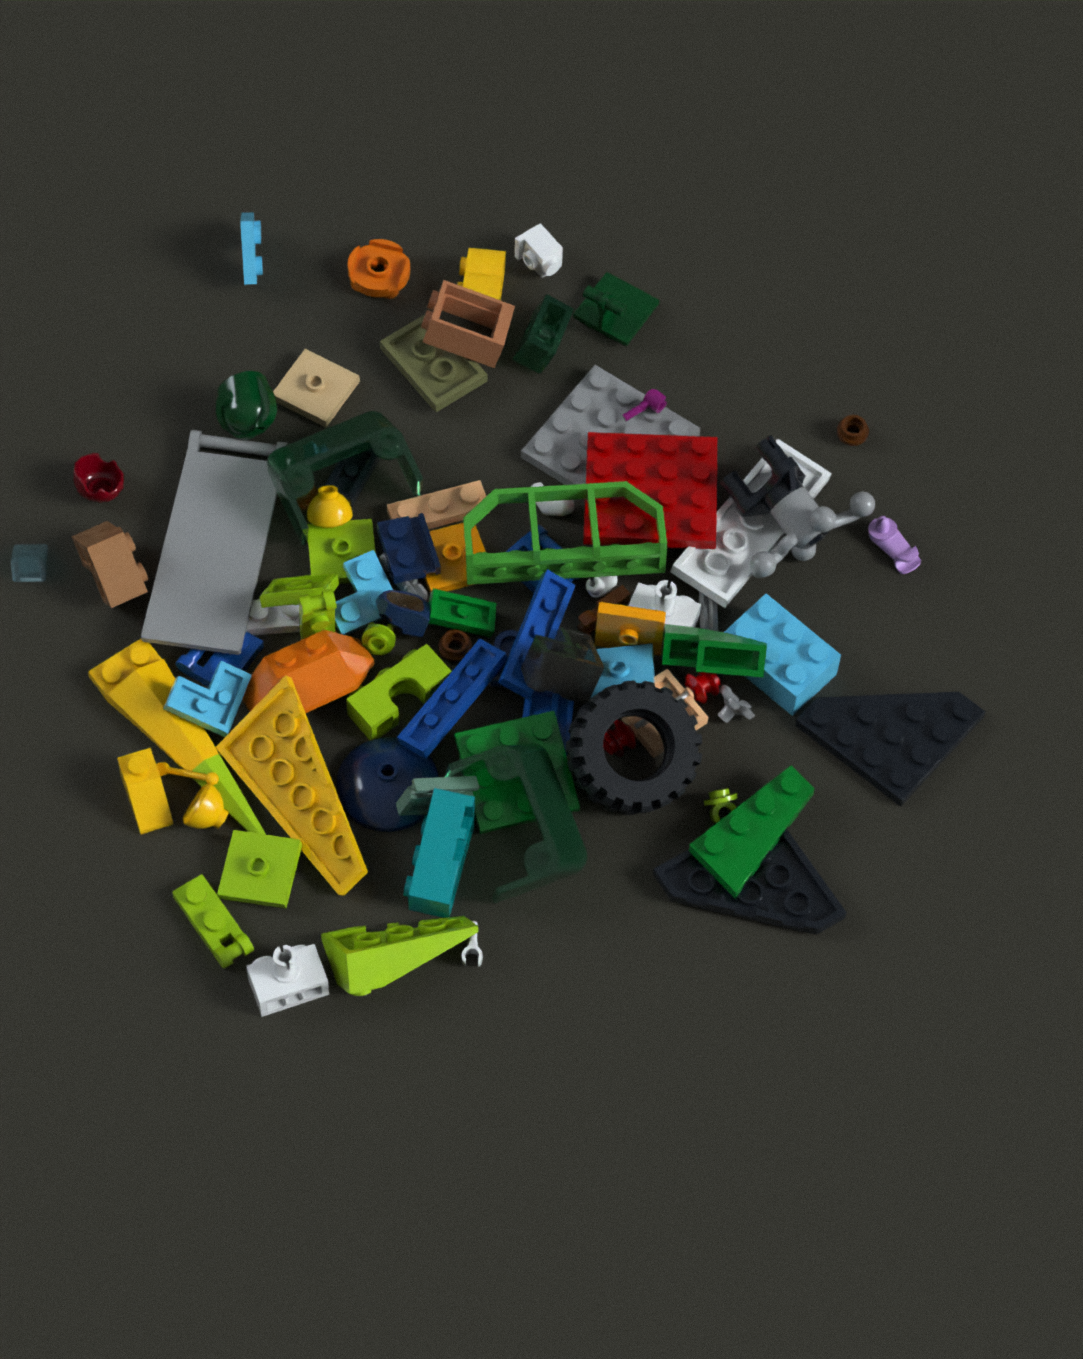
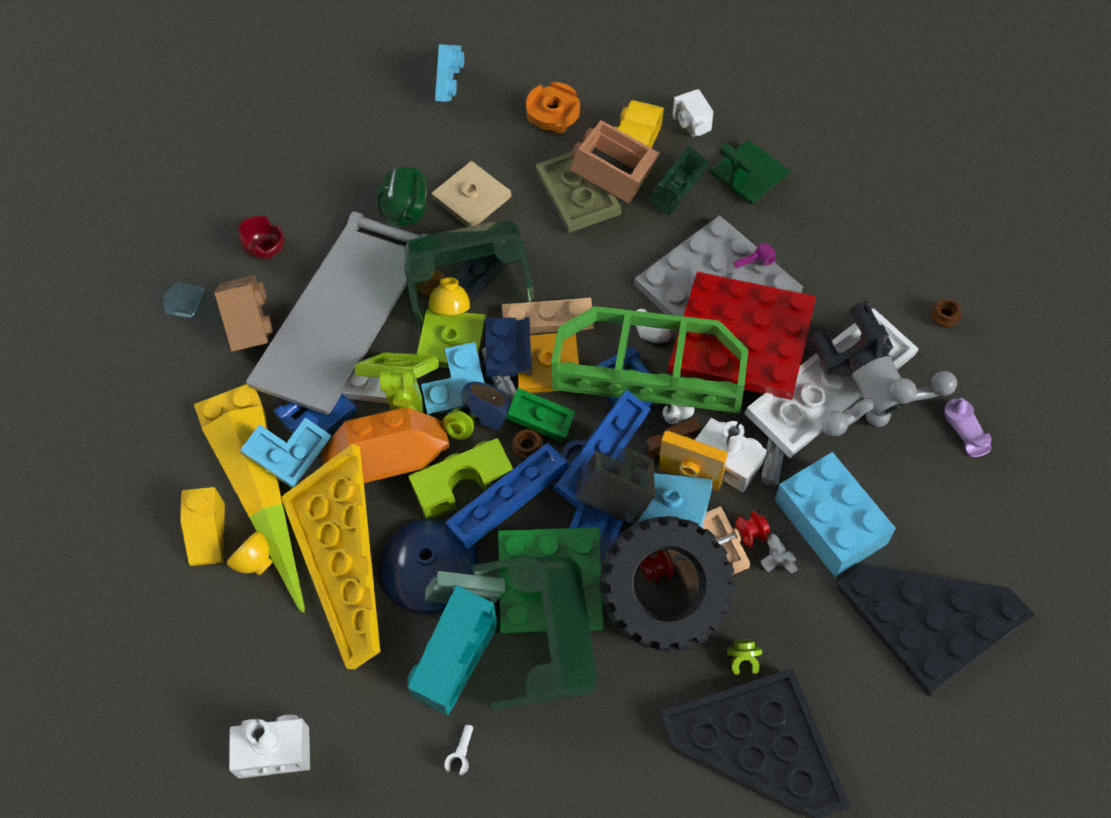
camera: 20 degrees right, 0 degrees up
yellow hinge [156,762,219,785] -> none
lime plate [172,874,254,969] -> none
lime plate [217,830,302,909] -> none
lime wedge [321,916,478,996] -> none
green slope [662,624,767,677] -> none
green wing [688,765,815,899] -> none

